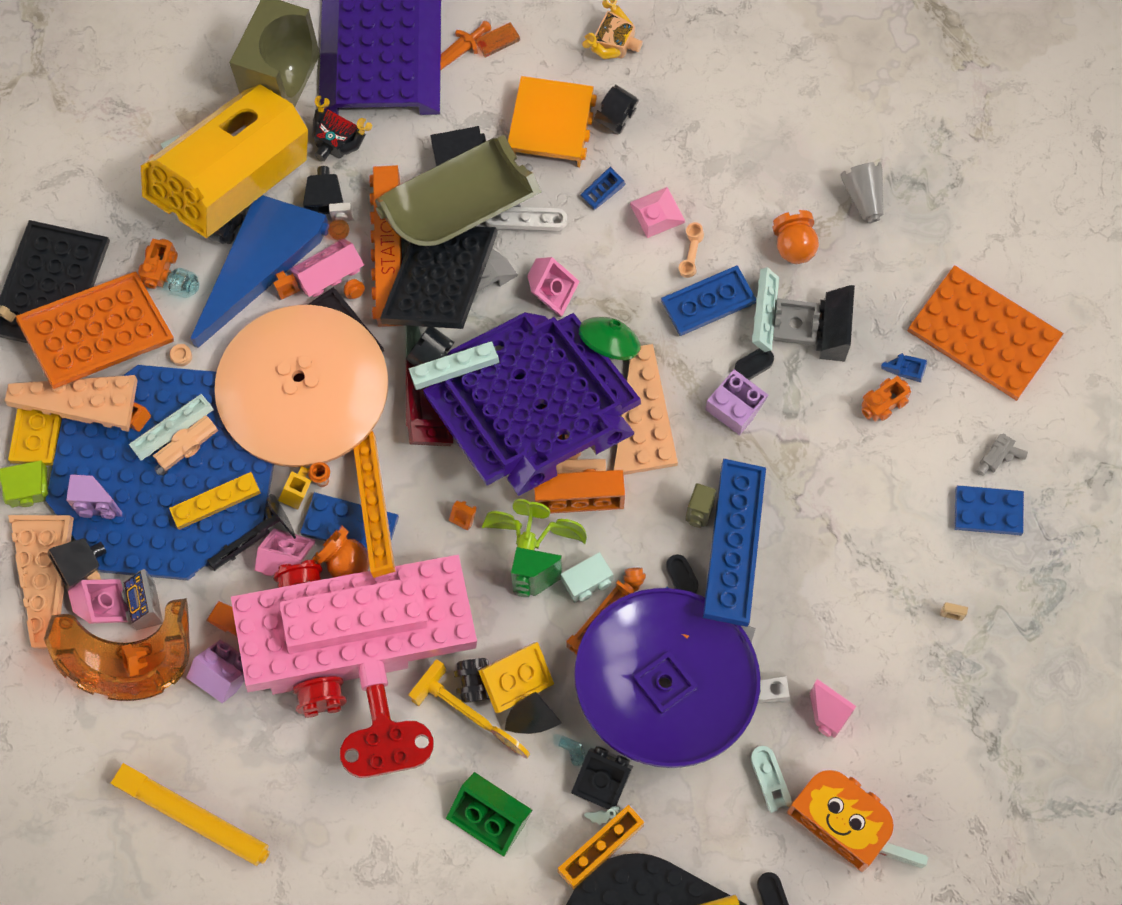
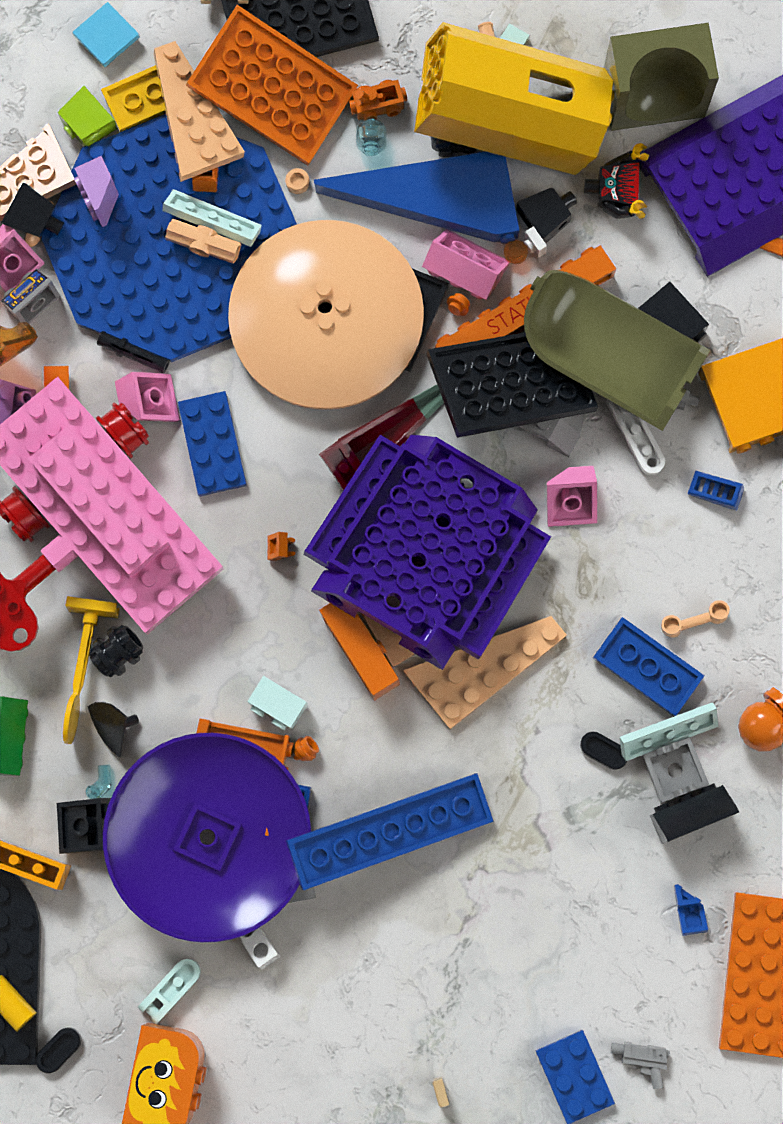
camera: 65 degrees right, 10 degrees up
yellow plate [169,472,261,530] -> none
black shield [257,494,296,539] -> none
orange tile [273,271,300,300] -> none
yellow brick [278,466,312,510] -> none
orange cone [308,462,330,487] -> none
orange tile [312,526,370,578] -> none
light orange plate [354,431,396,578] -> none
black brick [406,327,455,366] -> none
light aqua plate [409,341,499,390] -> none
yellow plate [478,642,554,713] -> none
lime plant [482,499,587,550] -> none
green slope [511,547,562,597] -> none
green dish [579,317,641,360] -> none
light aqua piece [584,806,620,825] -> none
bright pink slope [630,187,685,238] -> none
black tile [666,554,699,594] -> none
olive brick [686,483,717,528] -> none
lavender slope [706,369,768,436] -> none
bright pink slope [809,679,856,738] -> none
orange brick [861,375,911,422] -> none

